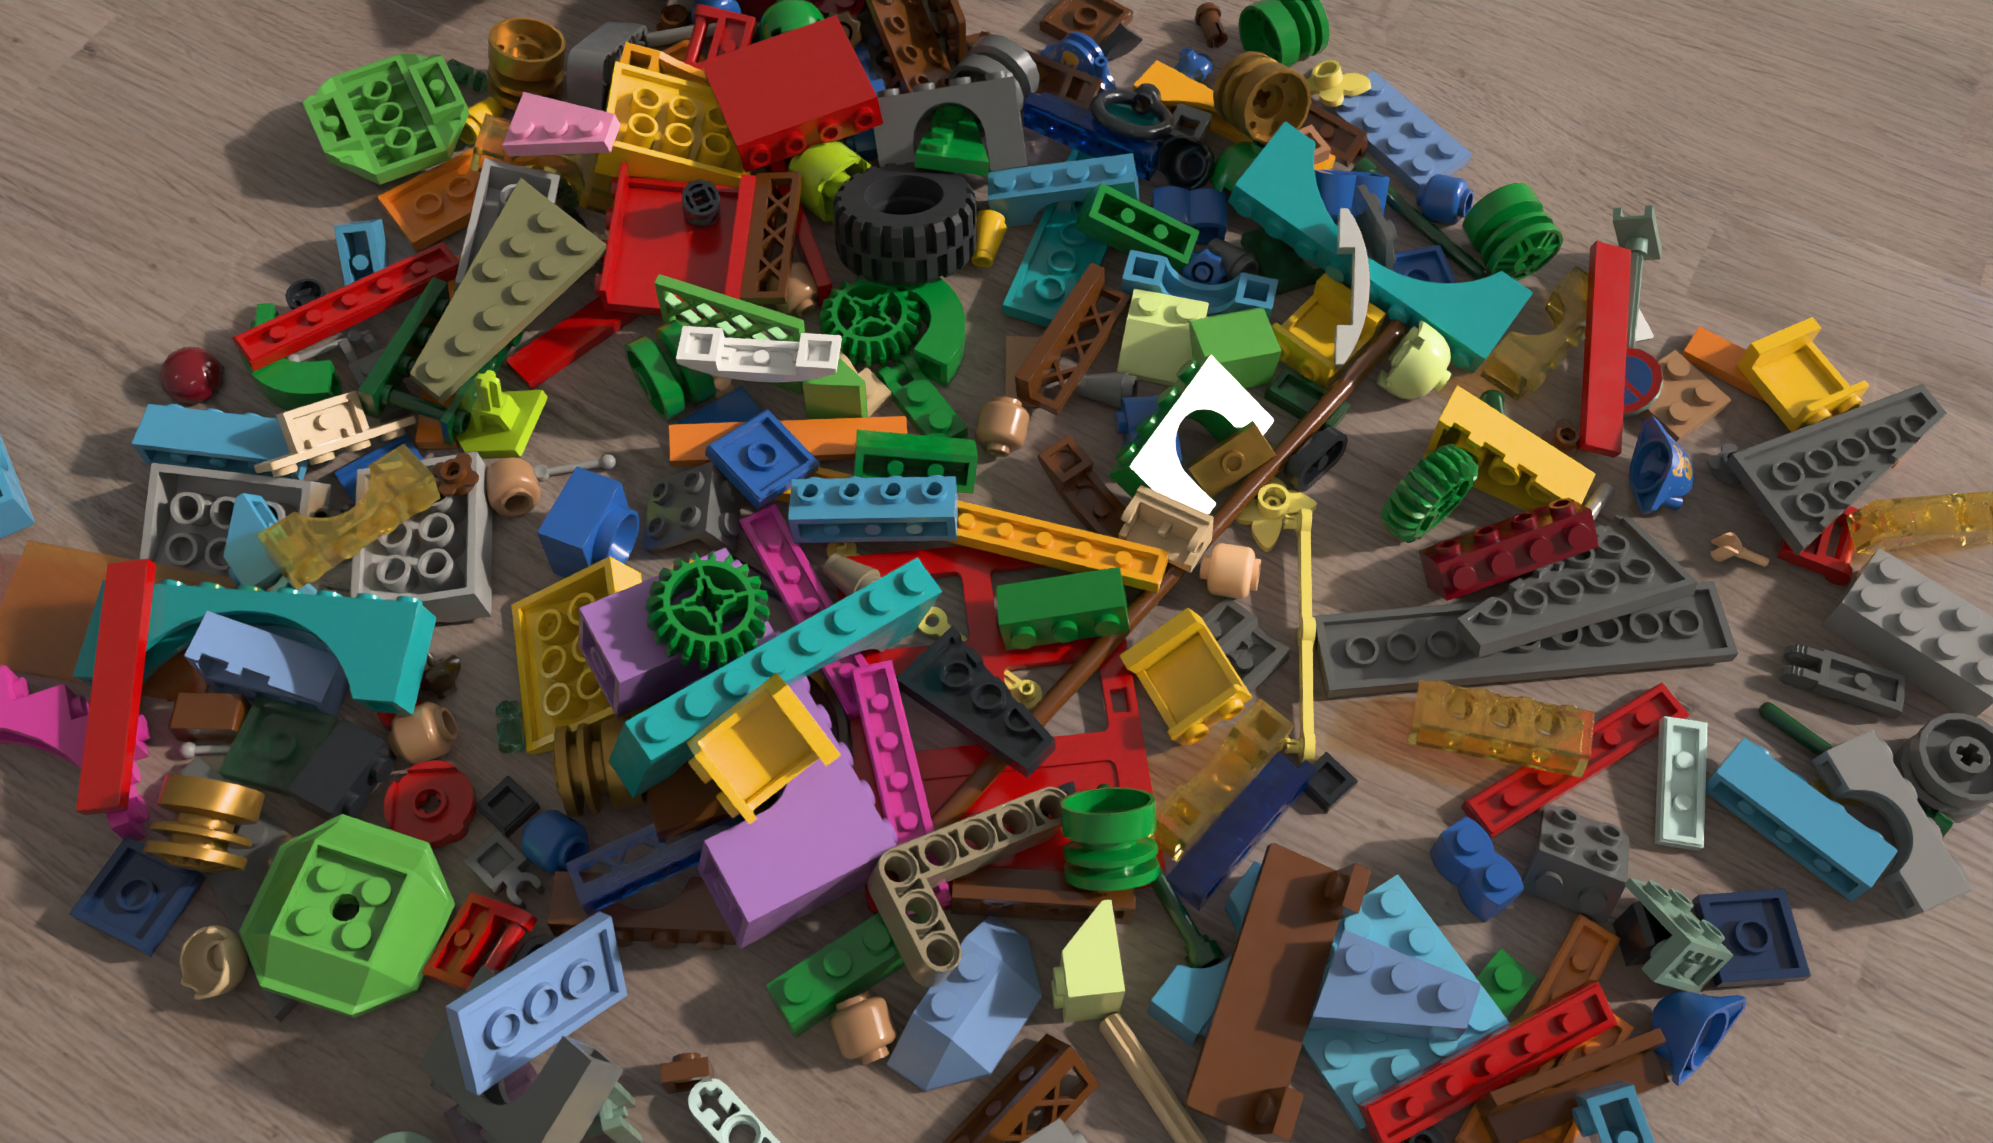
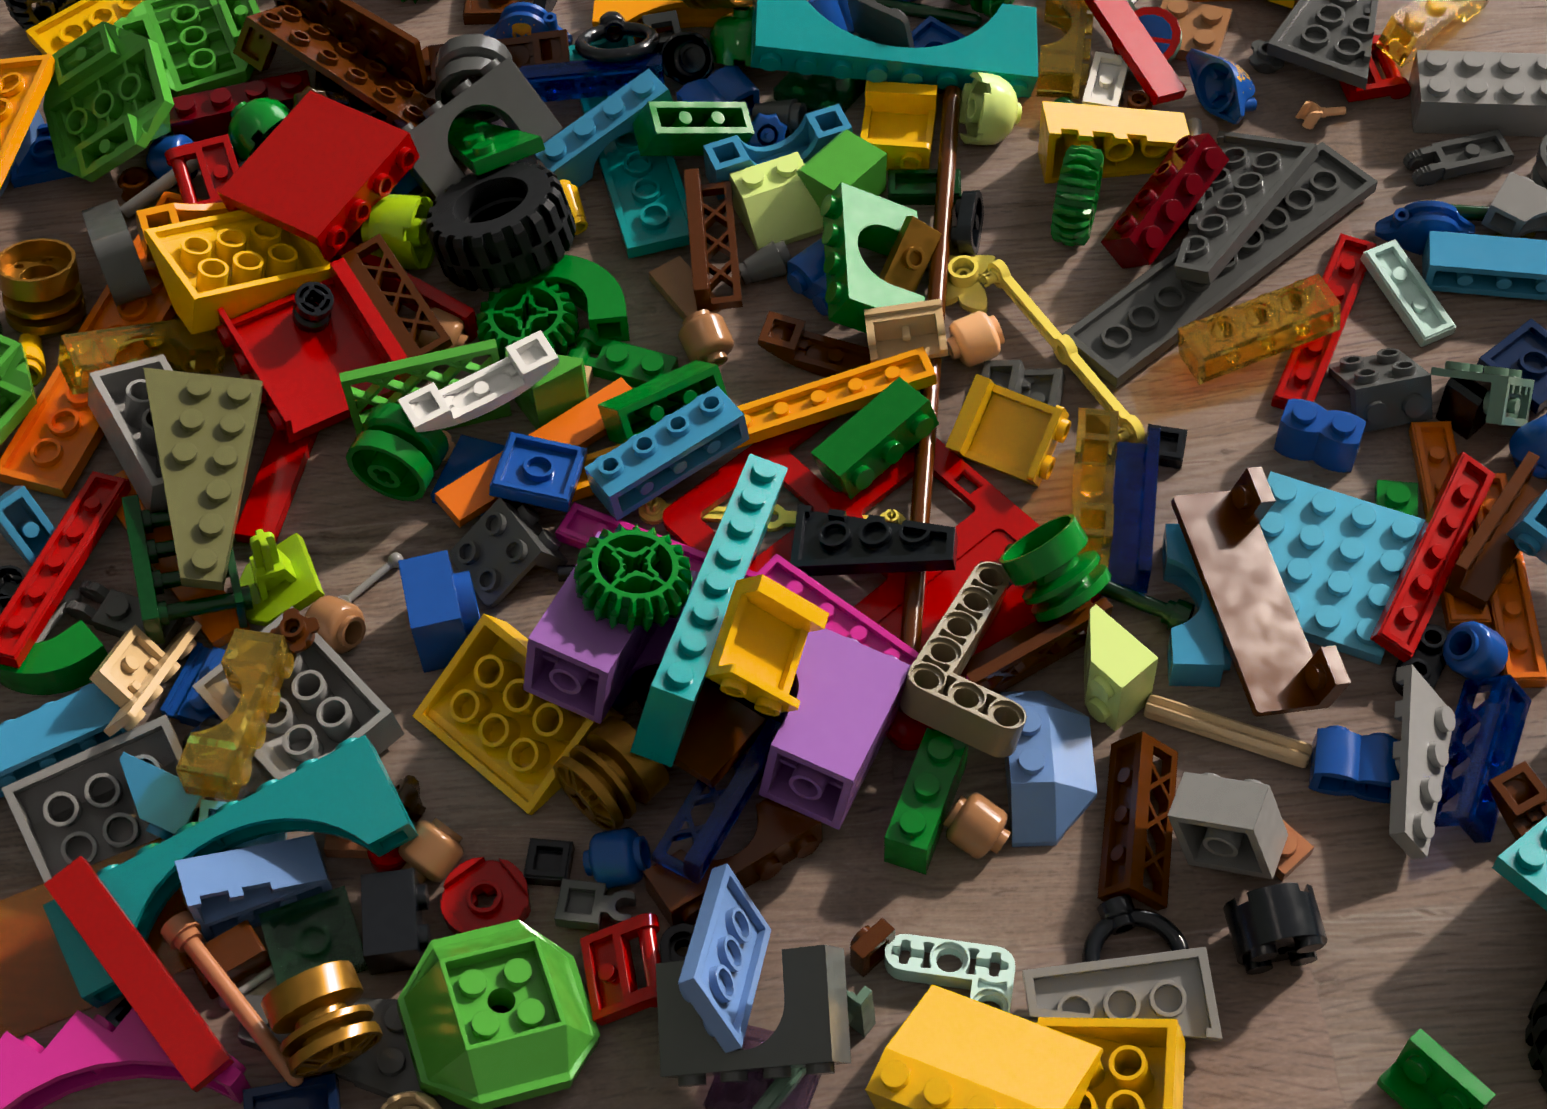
camera: 30 degrees left, 5 degrees down
clear green piece [495,700,525,753] -> none
bright pink wing [502,92,620,156] -> none
dark tan cone [823,554,881,597] -> none
medium blue wedge [1307,930,1481,1041] -> none
white slope [1334,208,1370,368] -> none
none -> nougat piece [160,911,304,1087]
none -> white plate [1082,51,1129,107]
none -> blue hat [1375,199,1475,255]

